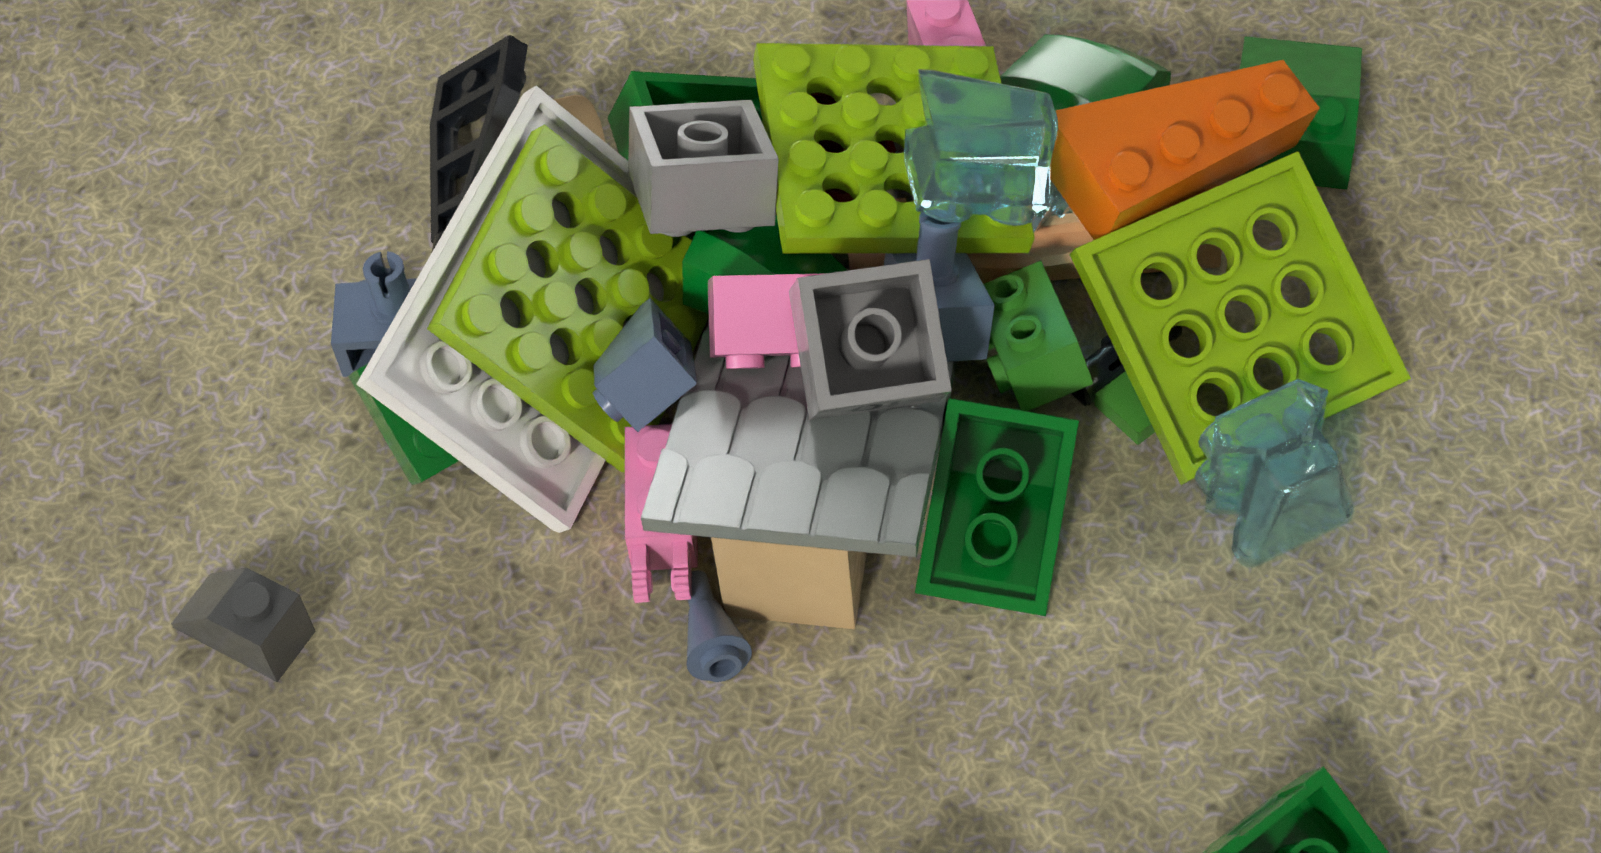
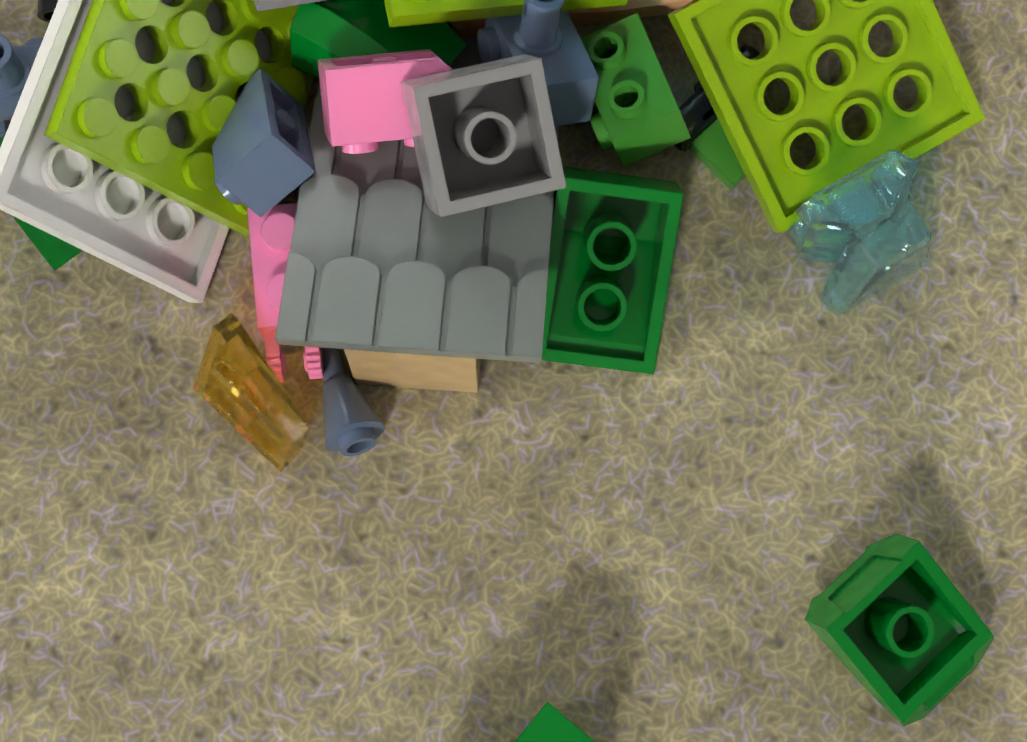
camera: 10 degrees left, 20 degrees up
none -> clear yellow wing [193,313,310,472]

